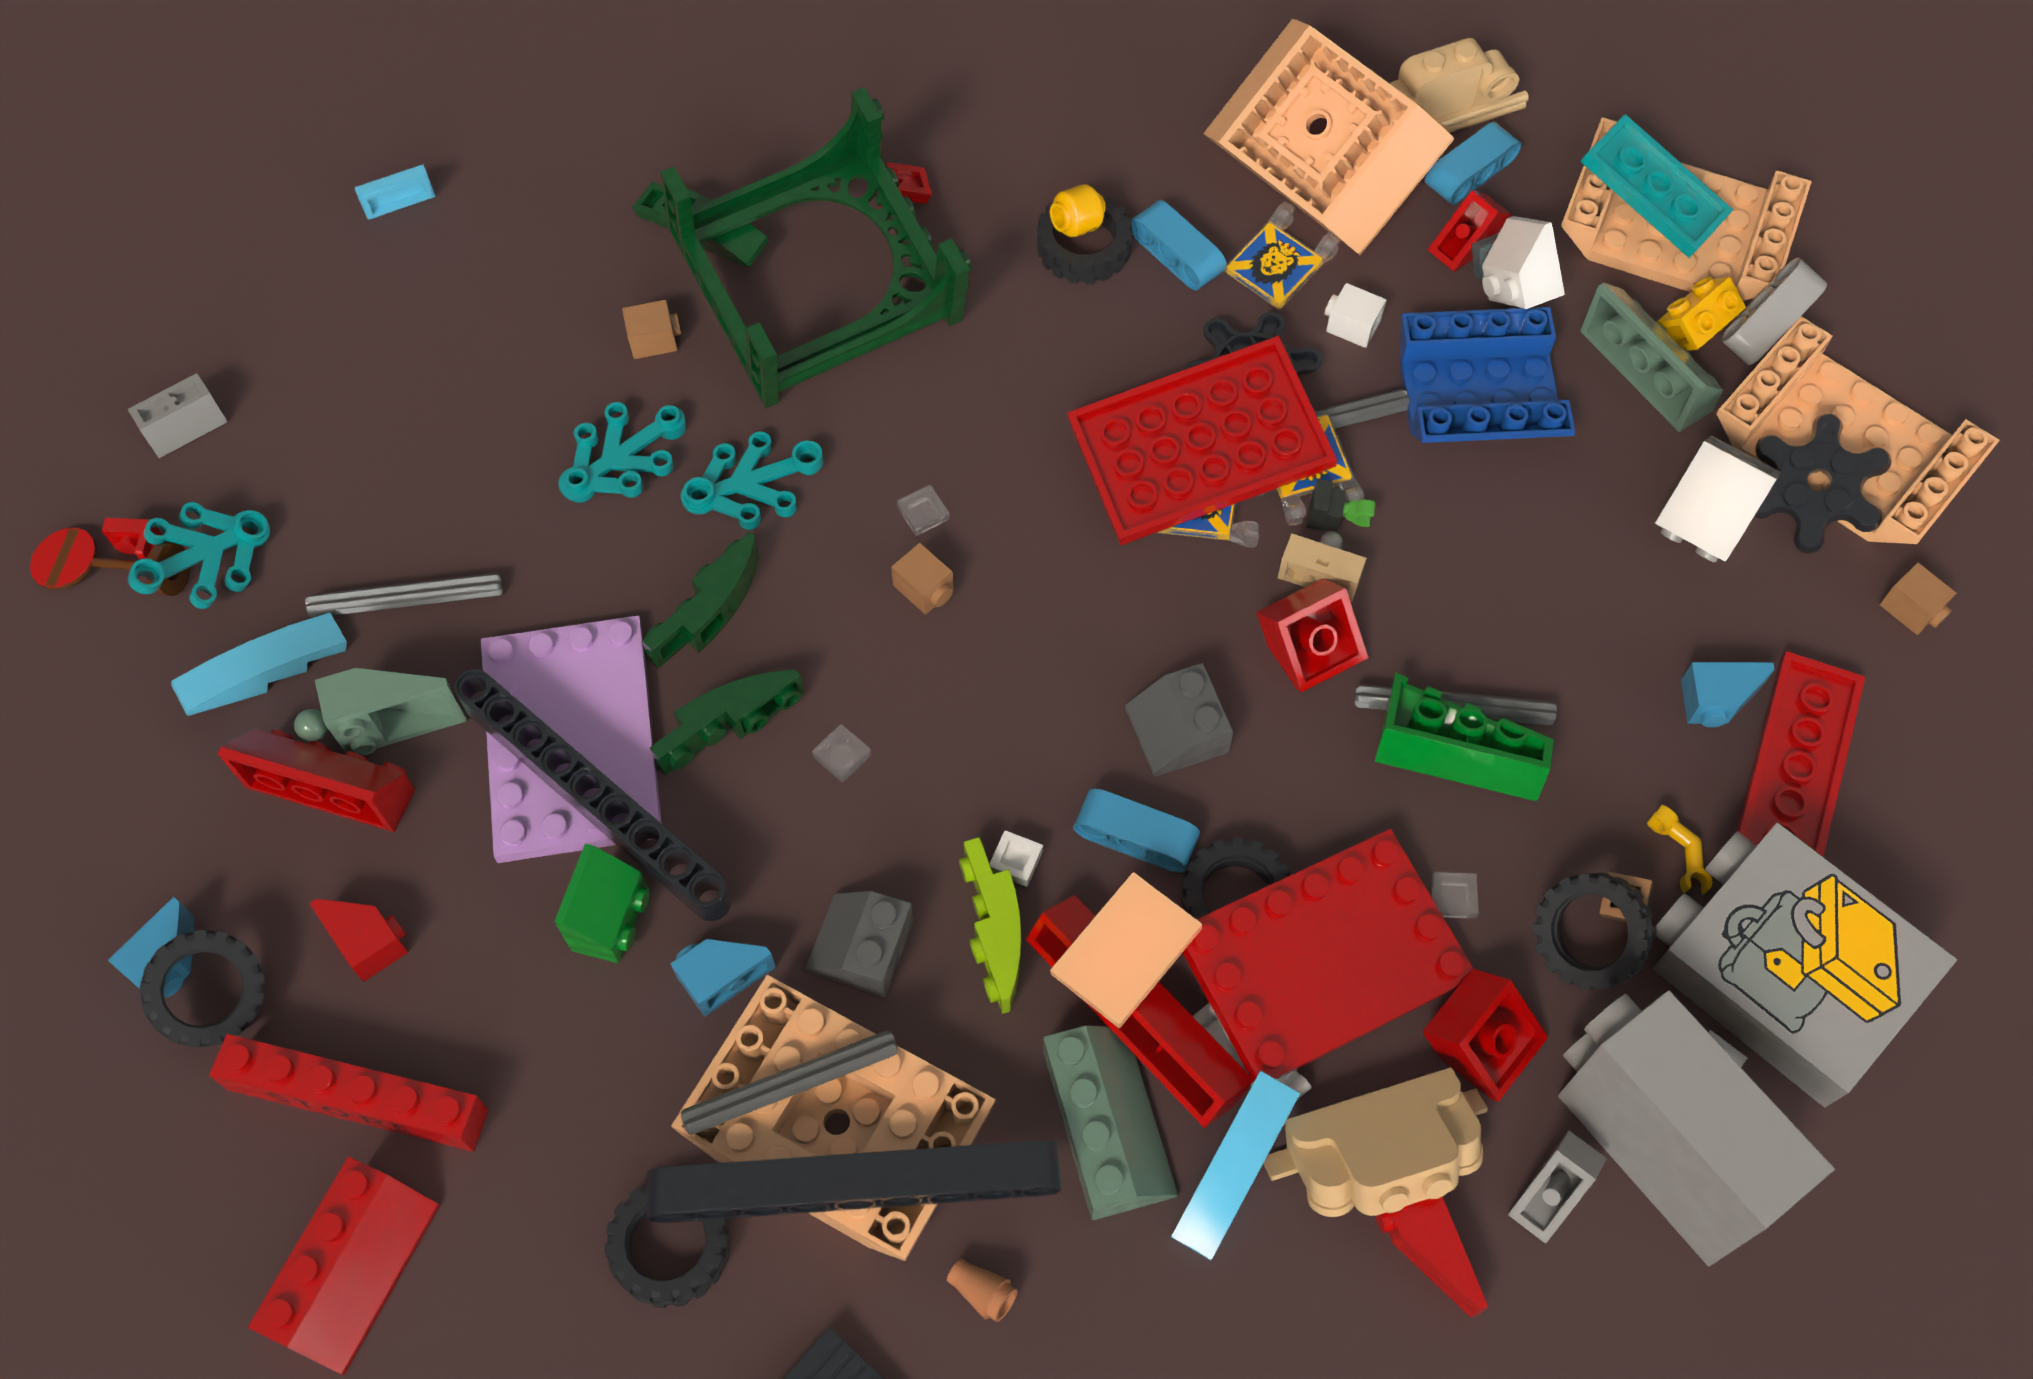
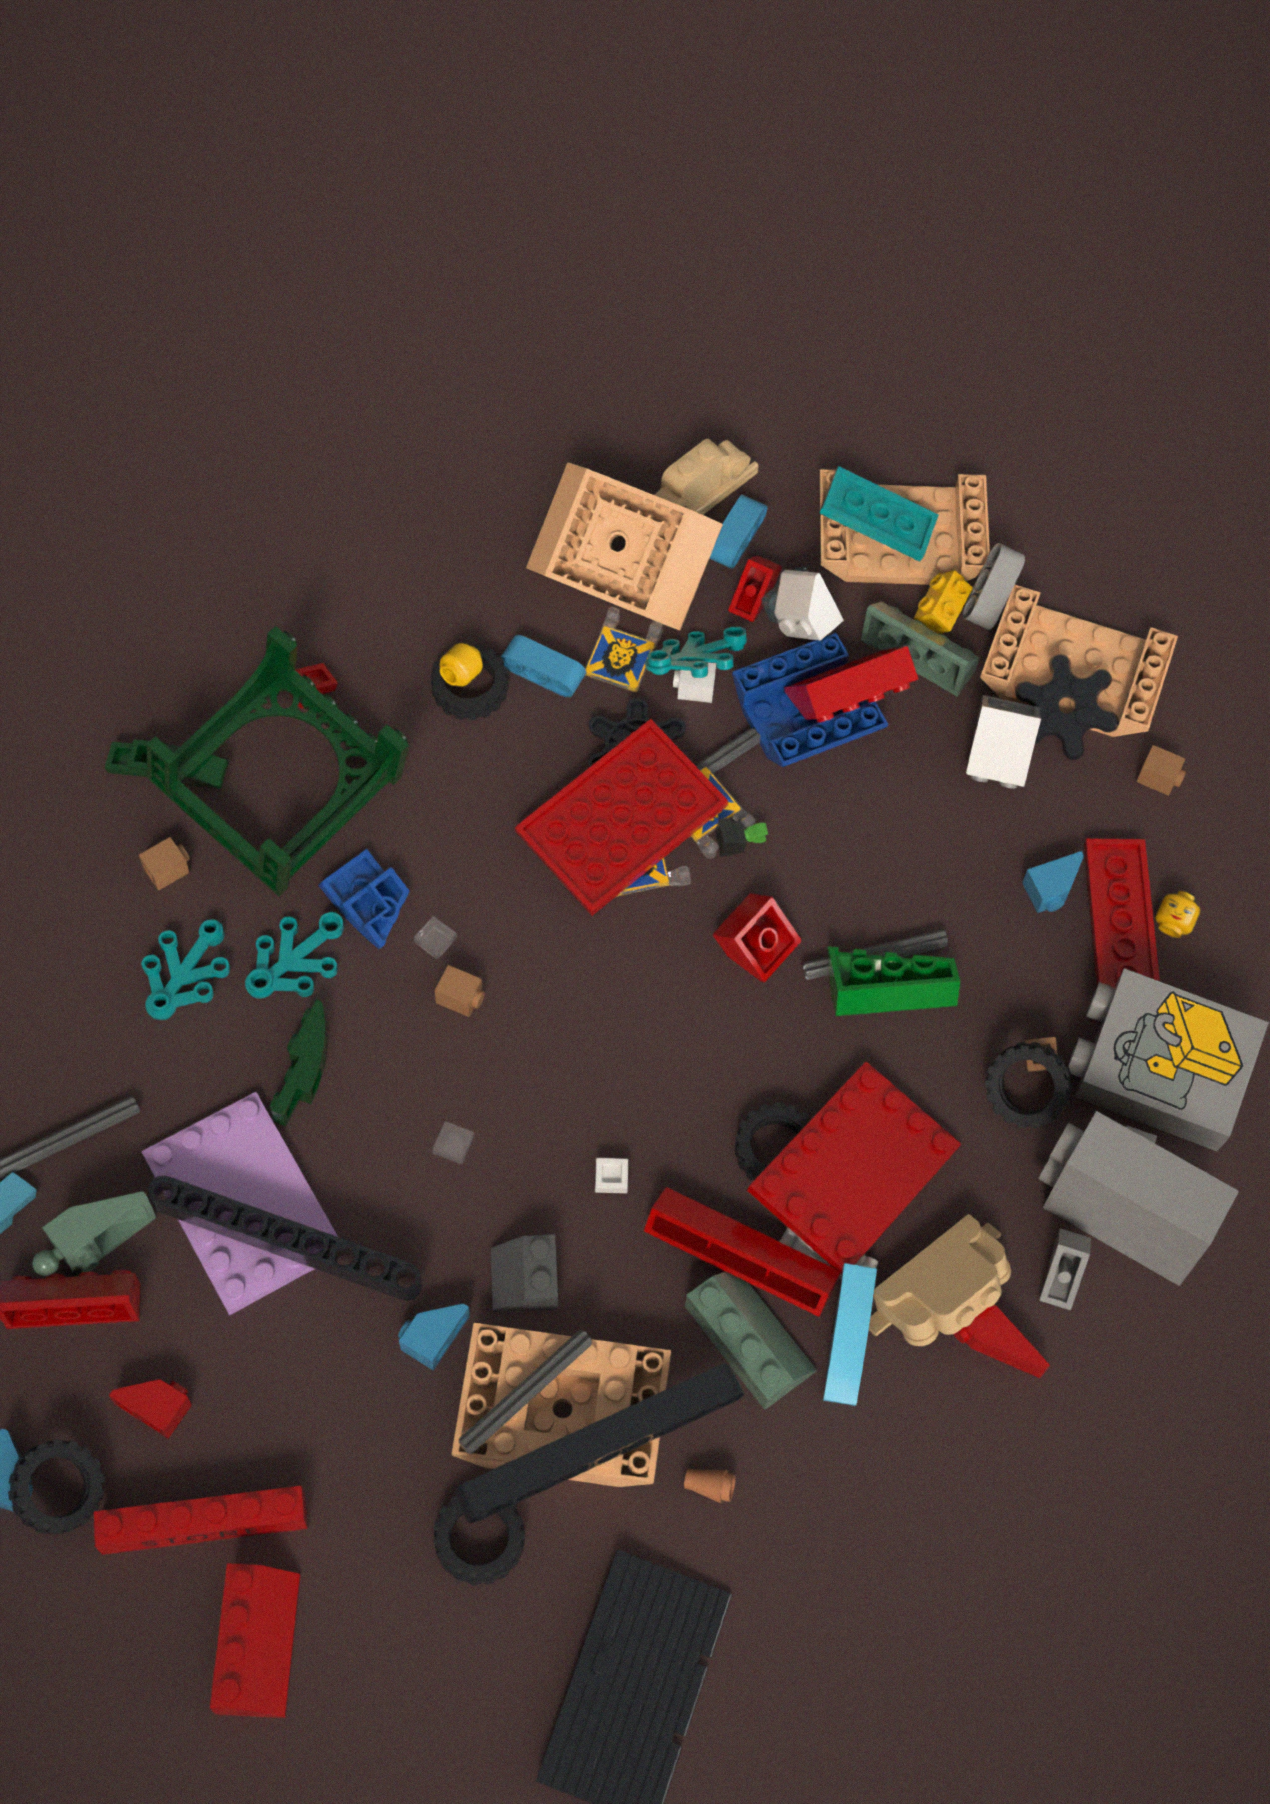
camera: 25 degrees left, 0 degrees up
green slope [554,843,650,964] -> none
dark green slope [649,670,804,776] -> none
lime slope [959,837,1021,1014] -> none
light nougat tile [1050,872,1202,1029] -> none
dark azure beam [1073,788,1200,873] -> none
dark grey slope [1125,663,1233,778] -> none
tan piece [1278,531,1367,603] -> none
red slope [1422,969,1548,1102] -> none
clear tile [1432,872,1479,918] -> none
yellow arm [1647,805,1712,895] -> none
none -> blue slope [318,849,410,949]
none -> teal plant [645,627,747,678]
none -> red slope [784,646,918,723]
none -> yellow head [1155,891,1200,938]

